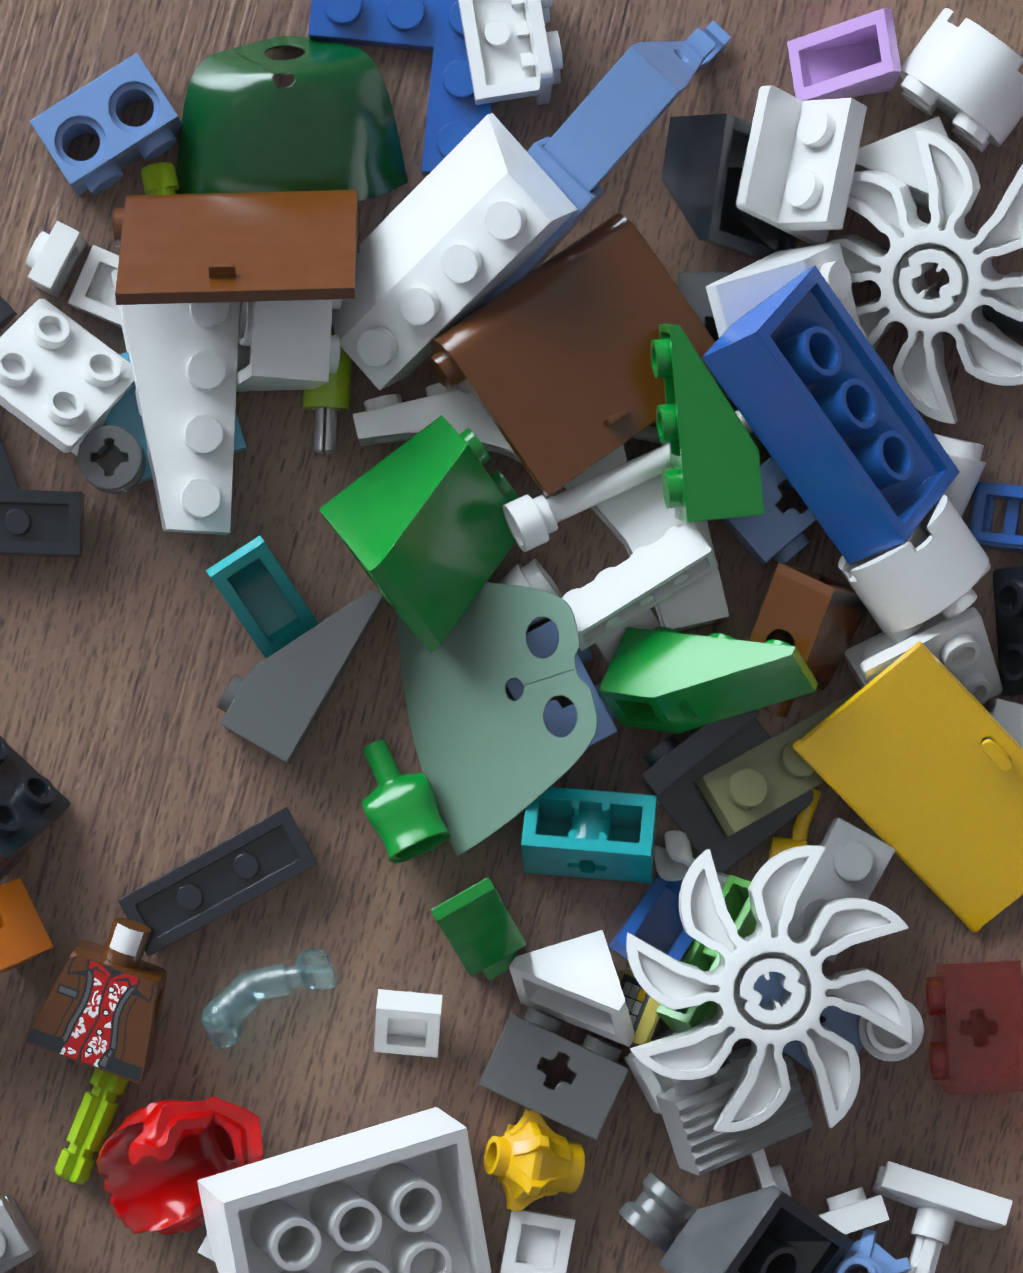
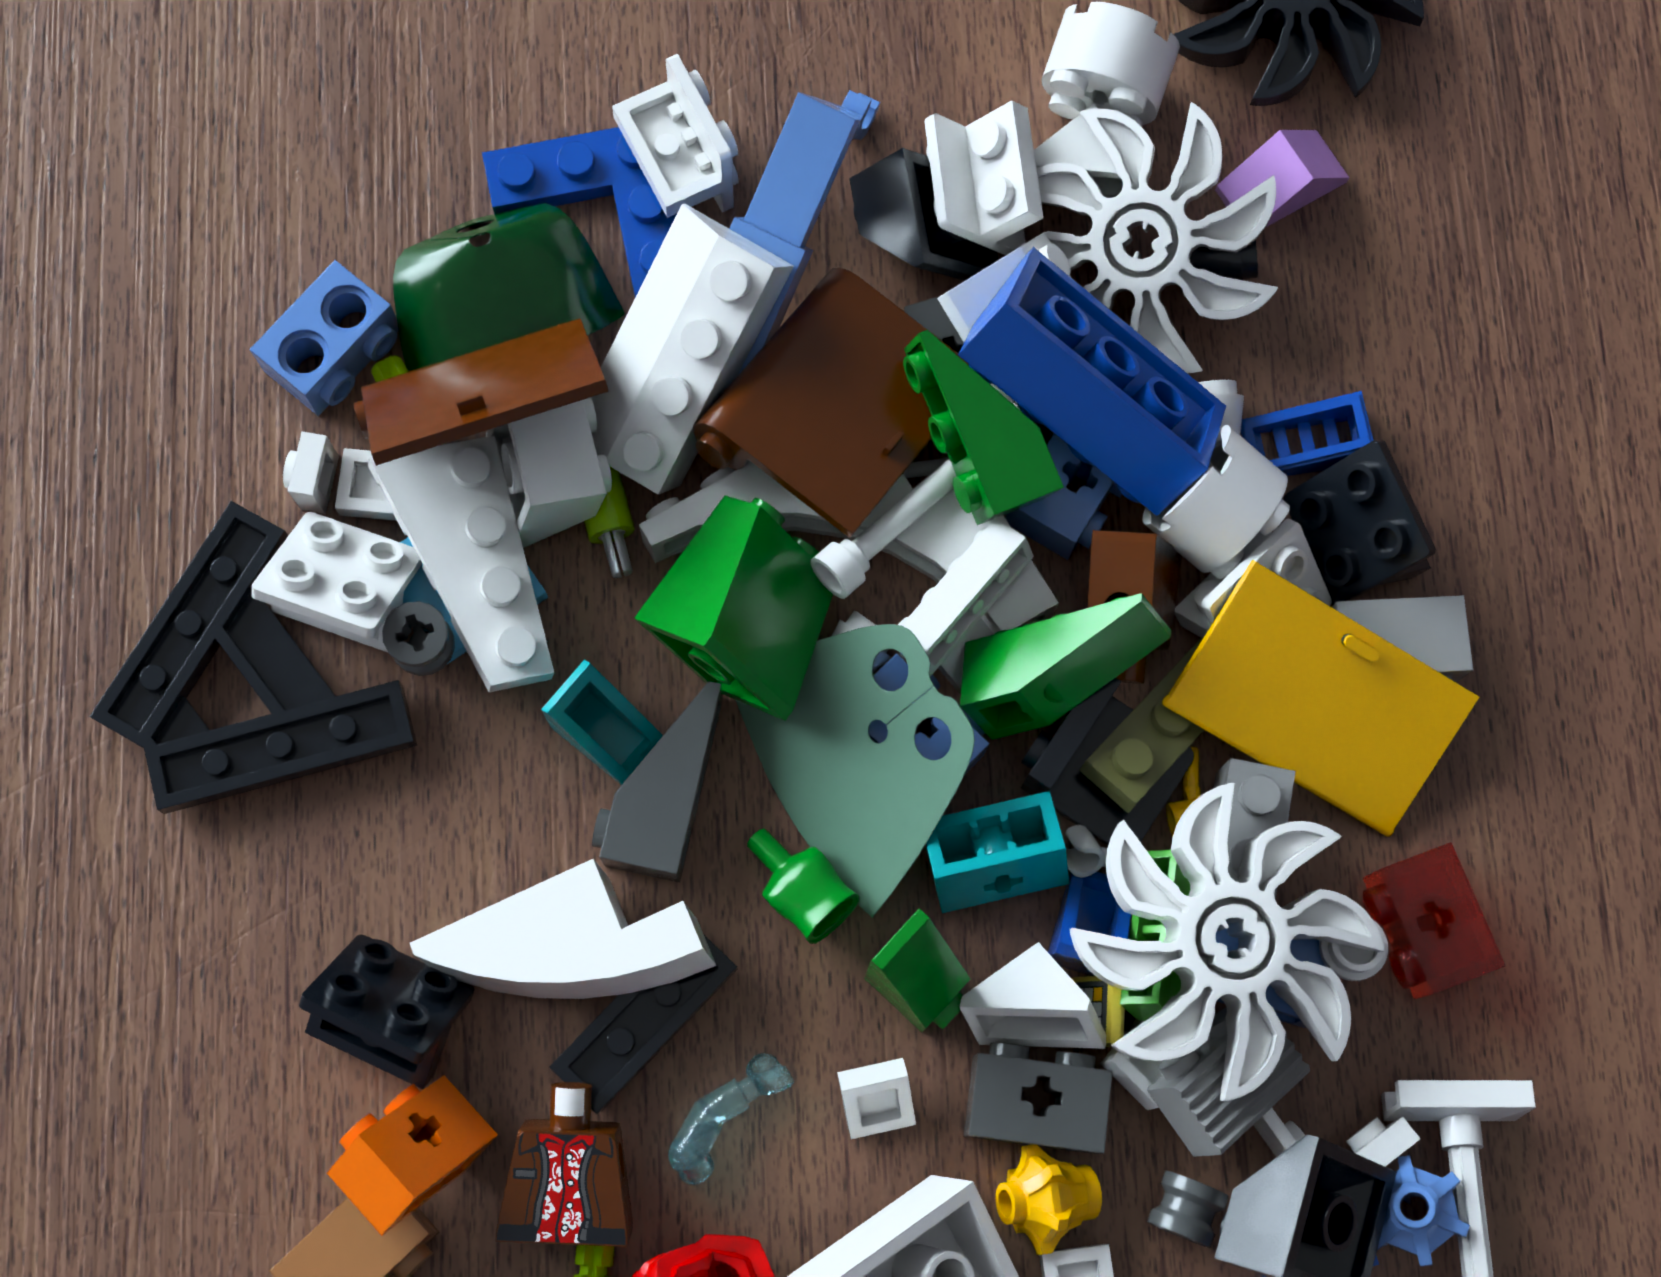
camera: 20 degrees left, 10 degrees down
lavender slope [787,8,902,101] -> none
none -> white slope [410,859,716,999]

